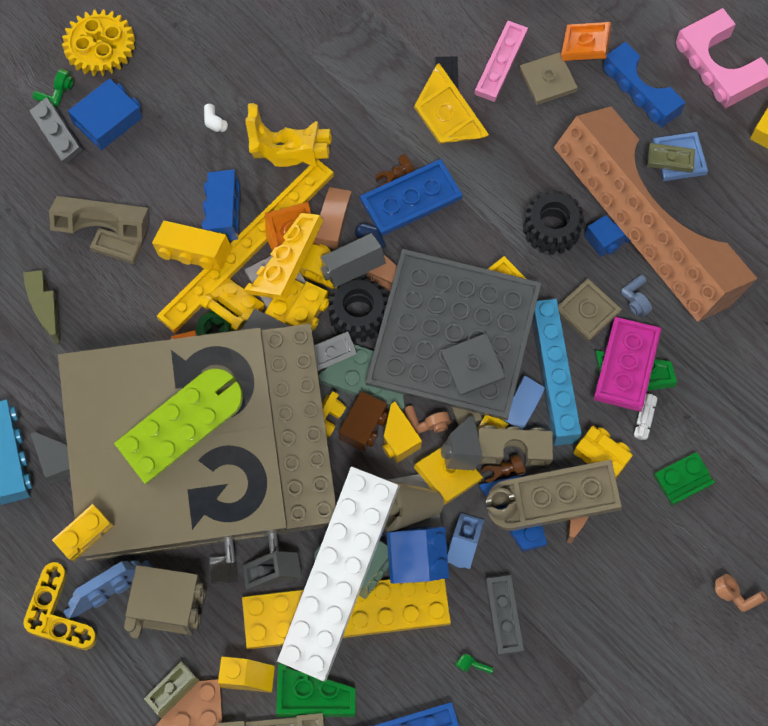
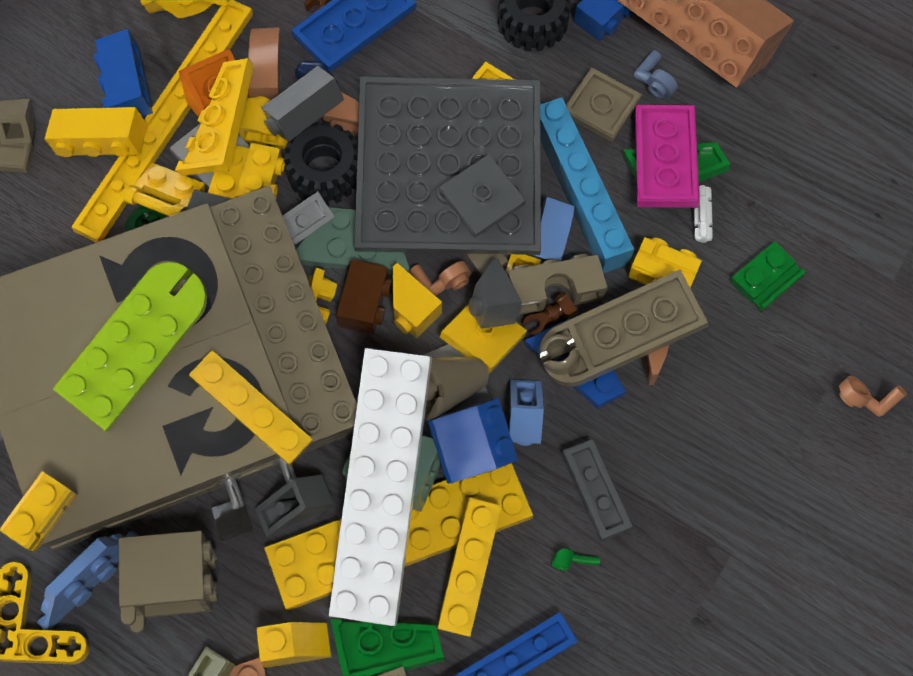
camera: 15 degrees left, 0 degrees up
none -> yellow plate [189,350,313,466]
none -> yellow plate [437,498,501,637]

